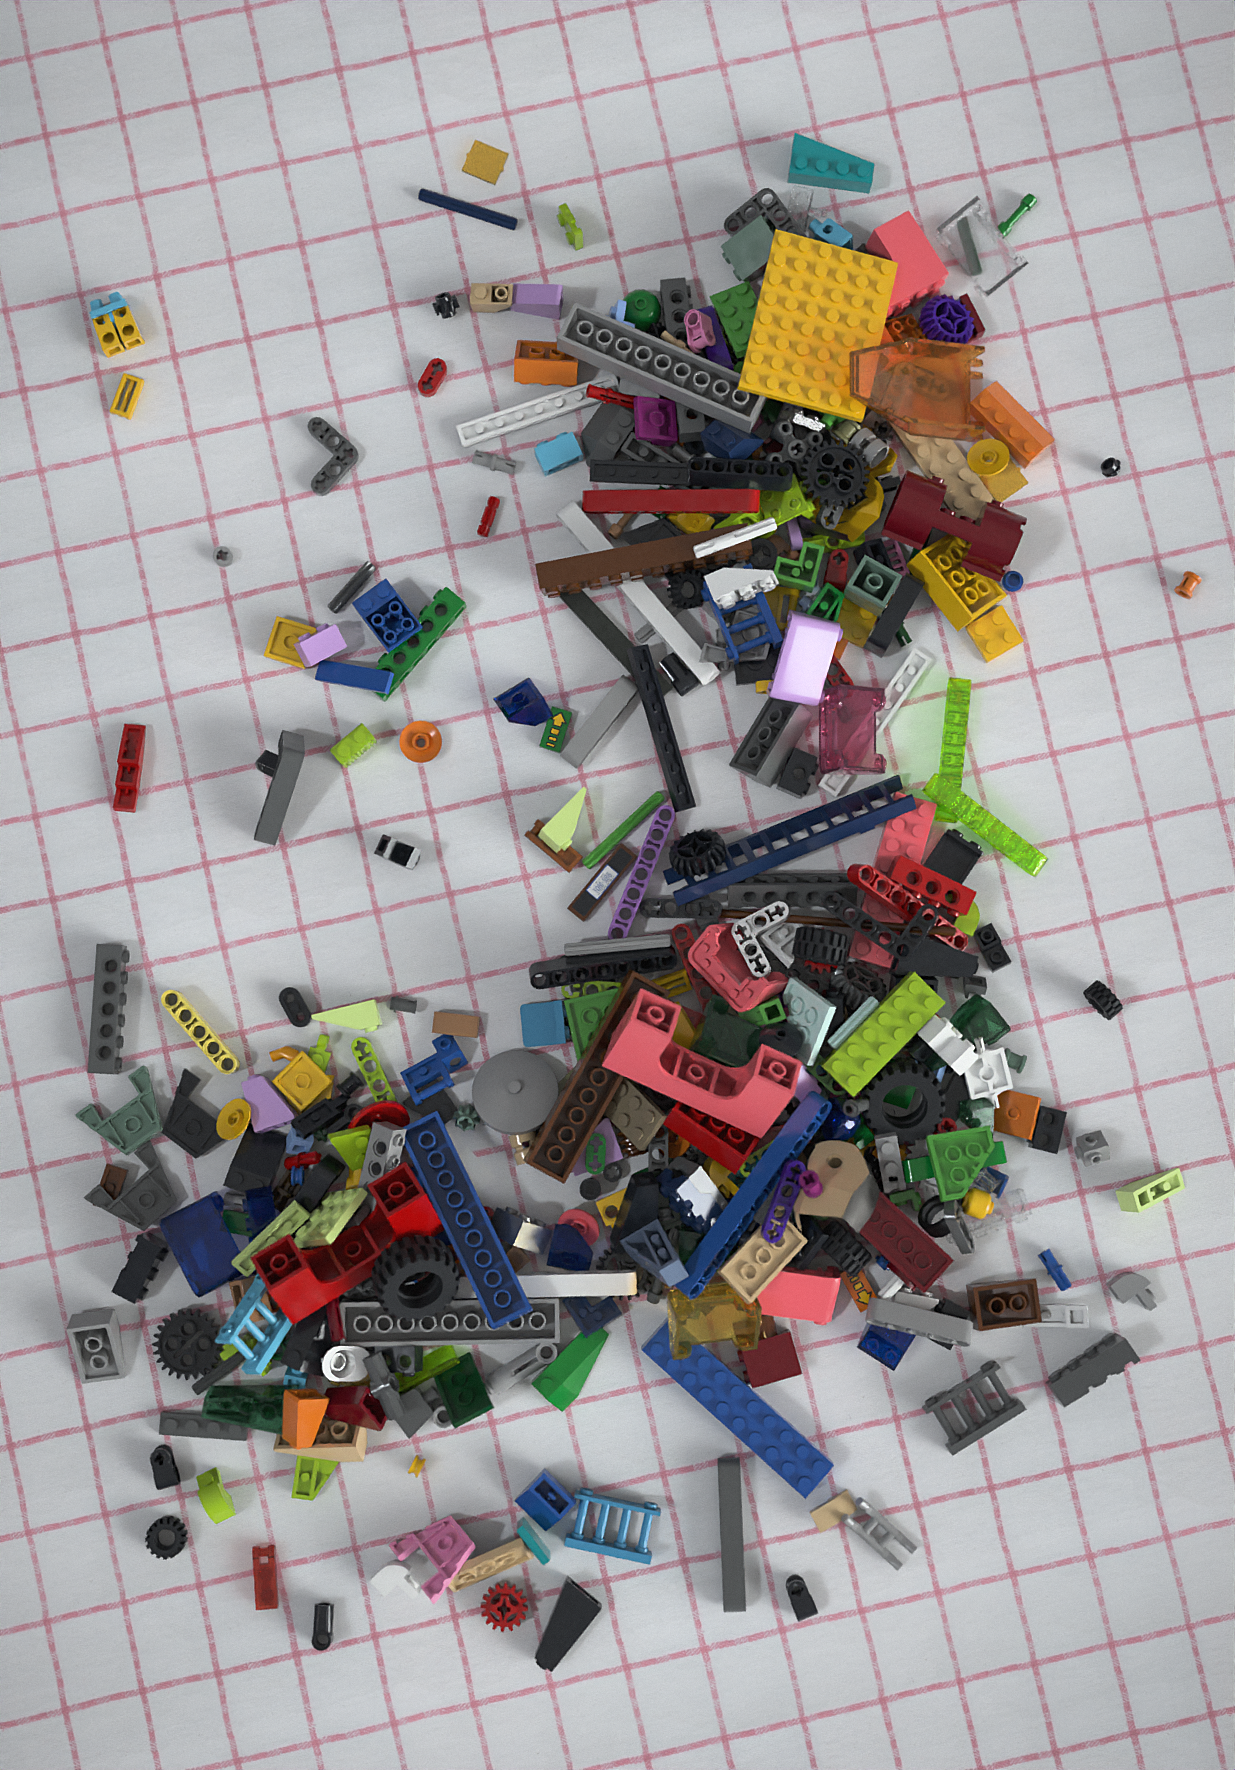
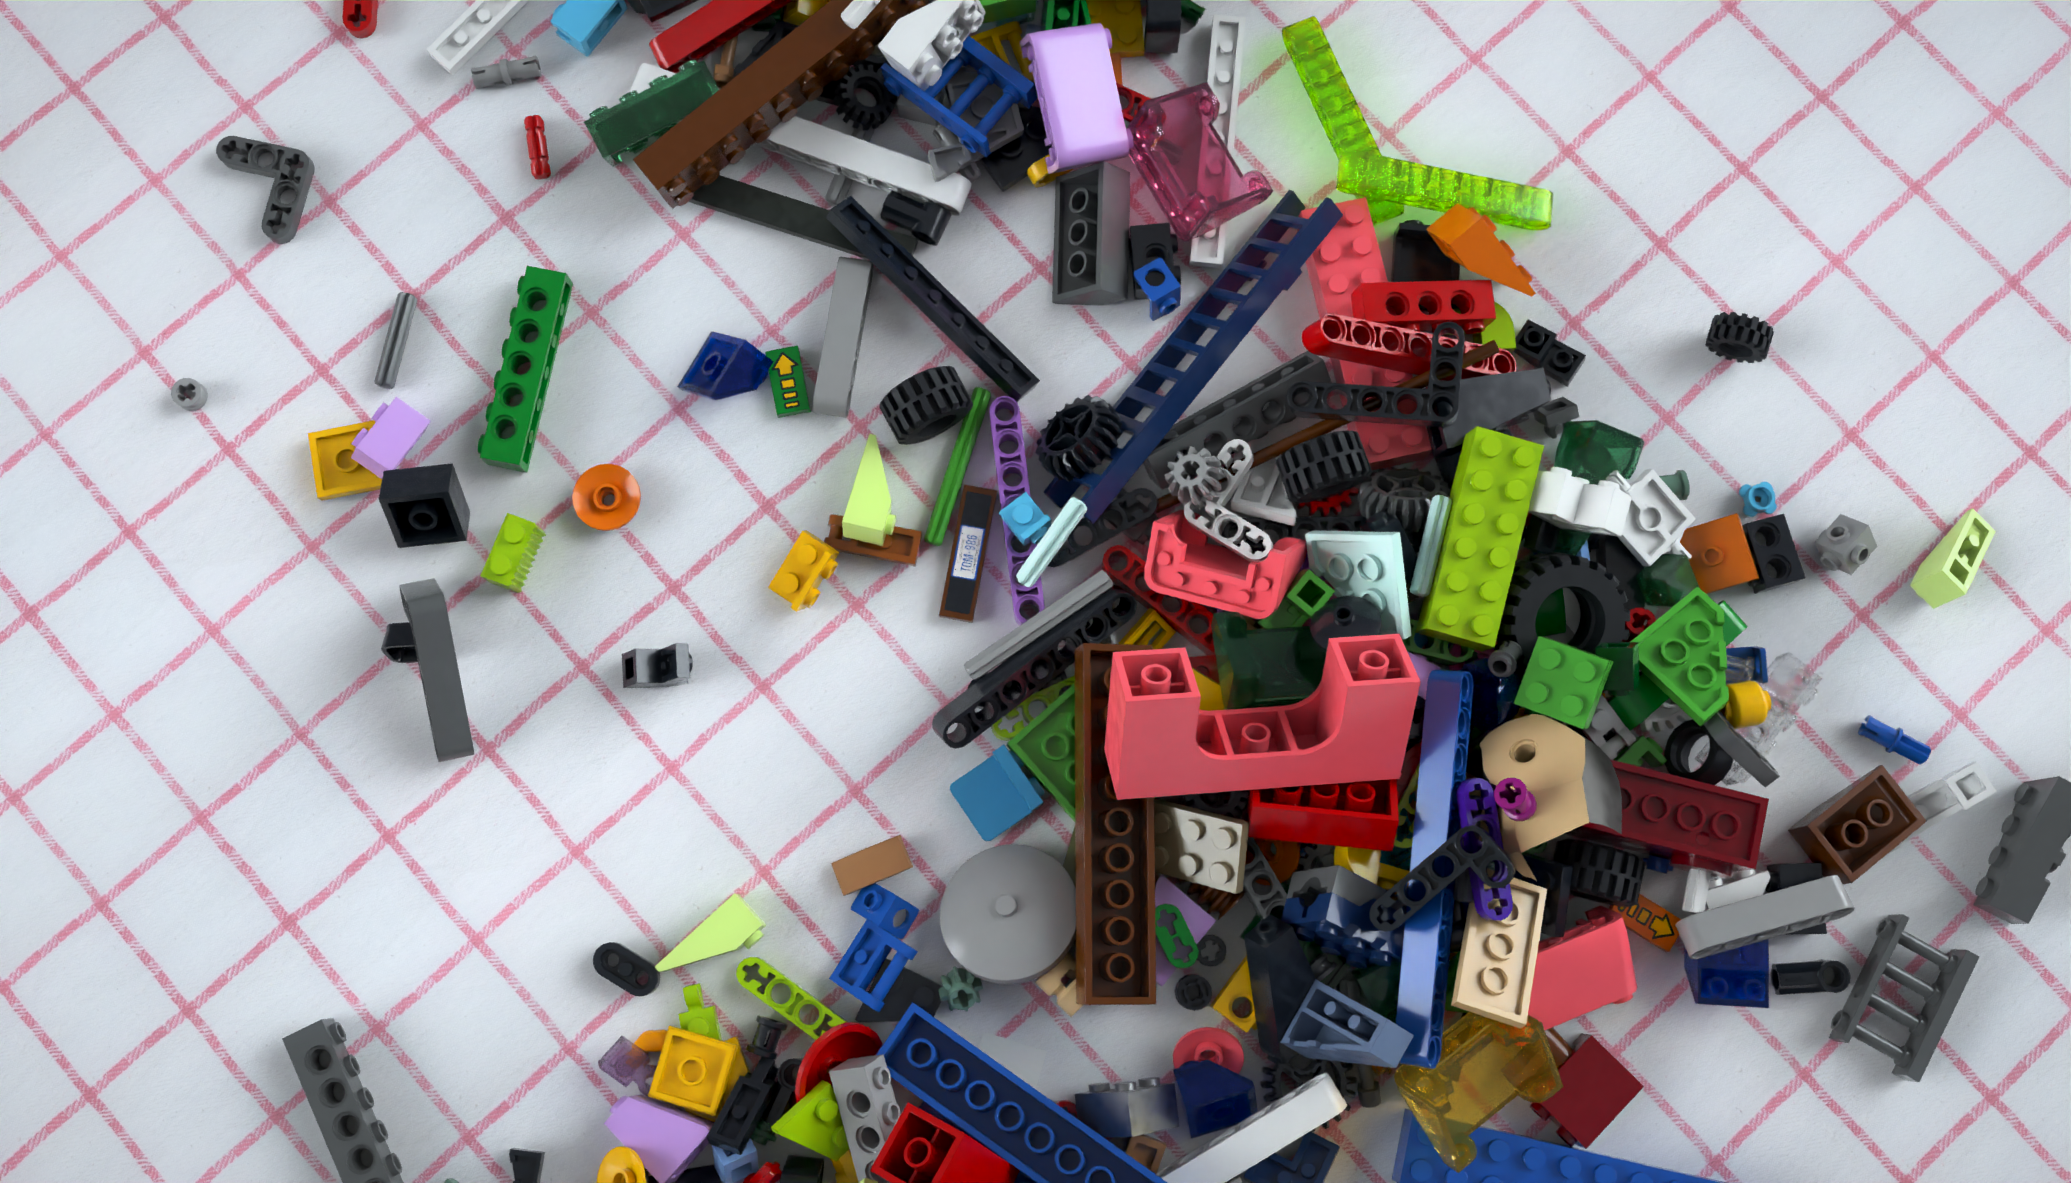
camera: 30 degrees left, 5 degrees down
red slope [113,724,146,813] -> none
light yellow beam [161,990,240,1074] -> none
blue tile [315,660,394,694] -> none
blue slope [352,578,423,653] -> none
dark grey pin [390,995,417,1014] -> none
light grey brick [1106,1272,1157,1311] -> none
none -> black brick [379,463,470,548]
none -> clear green wedge [584,60,719,167]
none -> clear purple plate [598,1036,657,1097]
none -> yellow bracket [768,530,840,612]
none -> black tyre [880,366,973,445]
none -> medium azure bracket [999,492,1052,547]
none -> light aqua axle [1016,497,1087,588]
none -> blue bracket [1133,258,1181,321]
none -> light grey gear [1165,446,1224,506]
none -> black beam [1370,825,1516,931]
none -> orange slope [1426,203,1536,297]
none -> bright green brick [1514,636,1614,729]
none -> dark green brick [1596,642,1640,696]
none -> medium azure plate [1739,482,1777,517]
none -> black piece [1770,959,1851,995]

